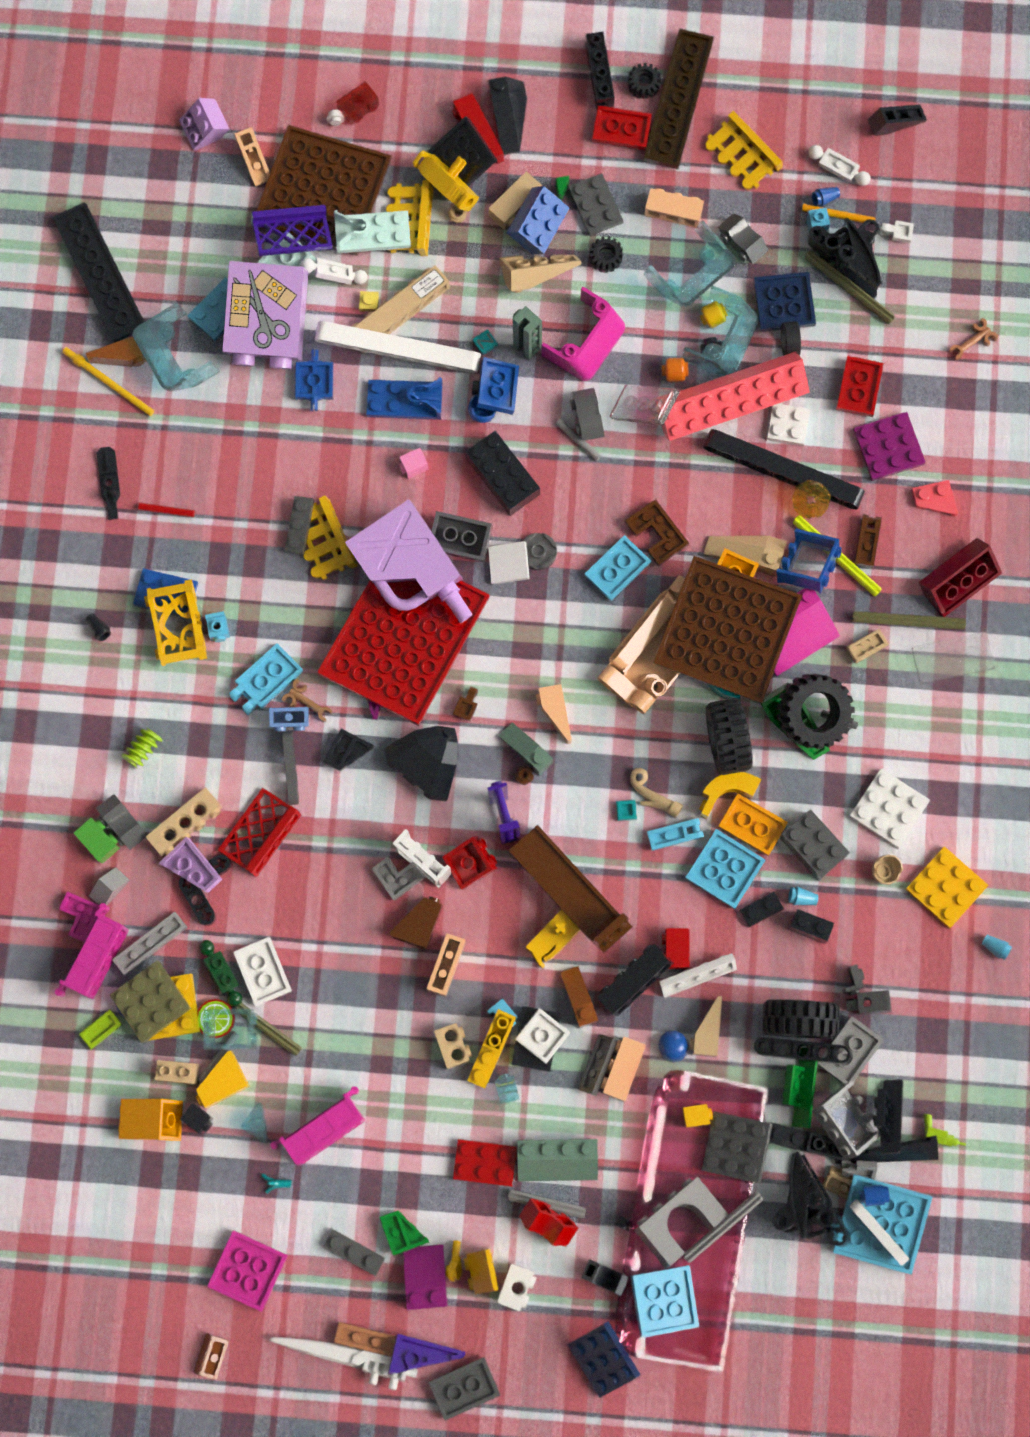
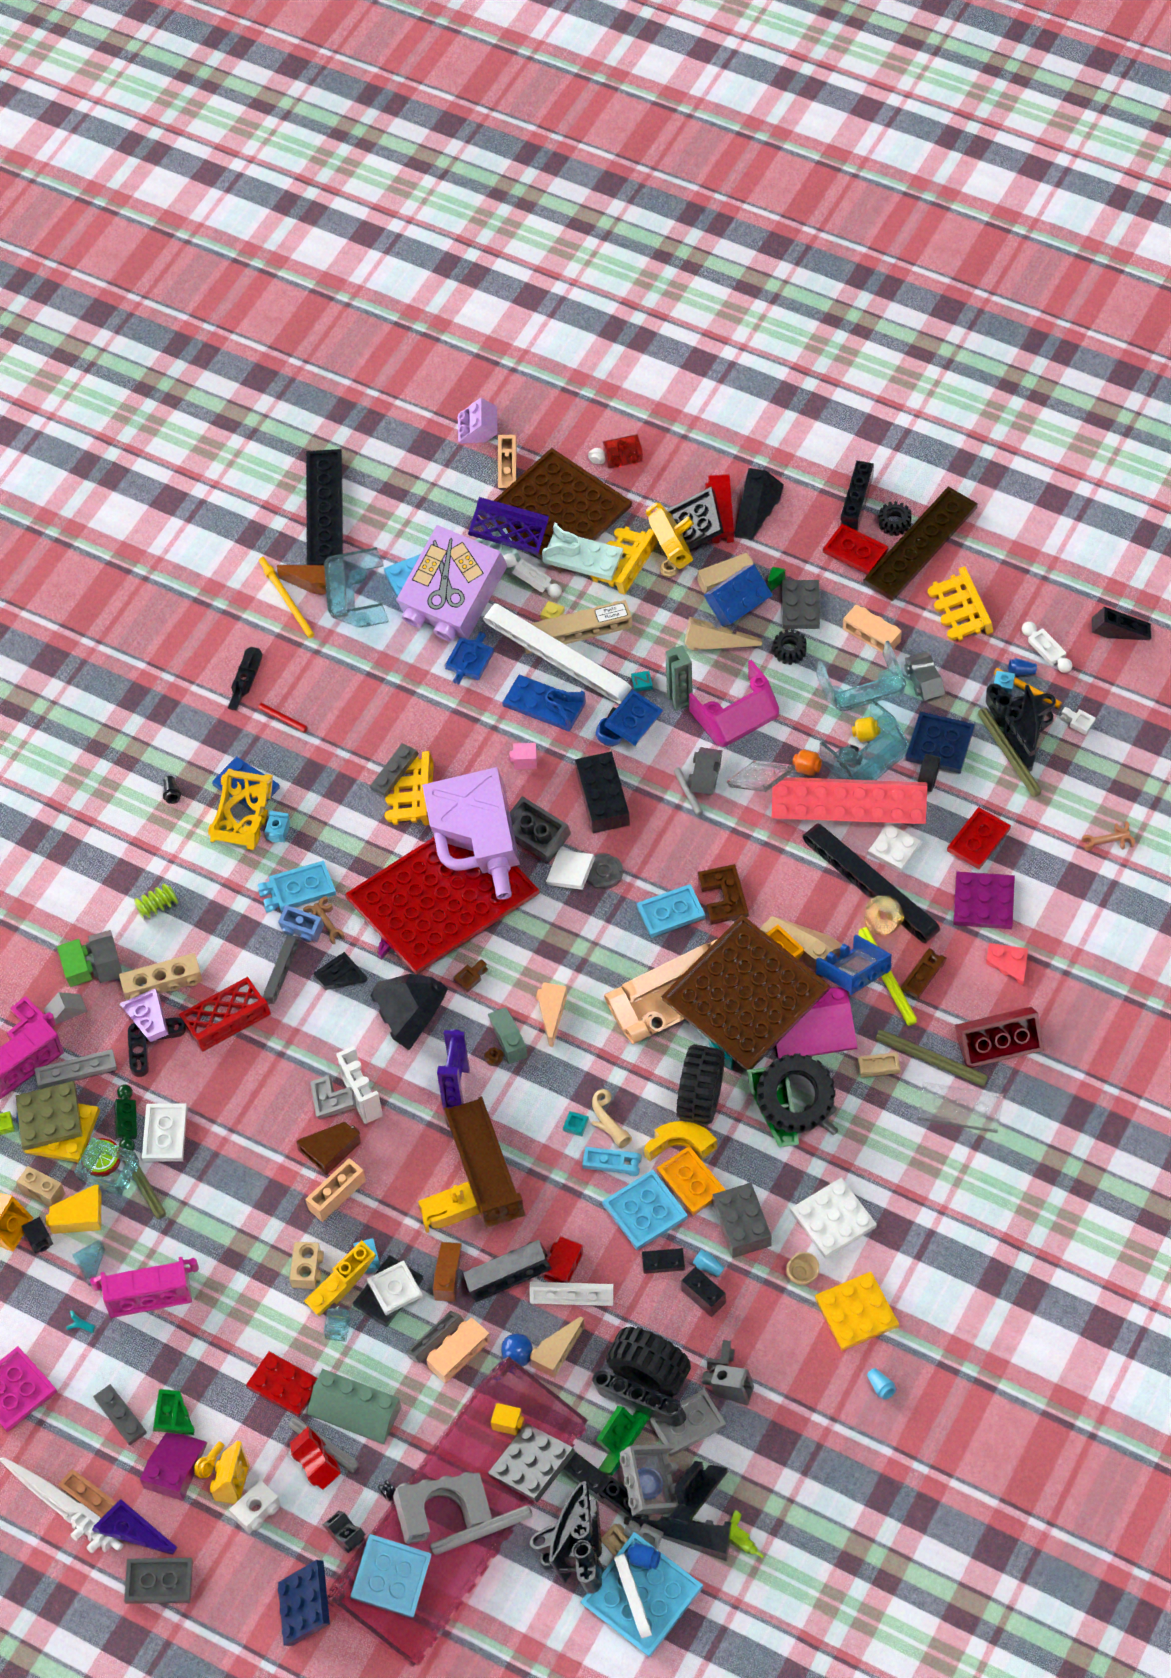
camera: 25 degrees right, 20 degrees down
red plate [442,836,497,890] -> none

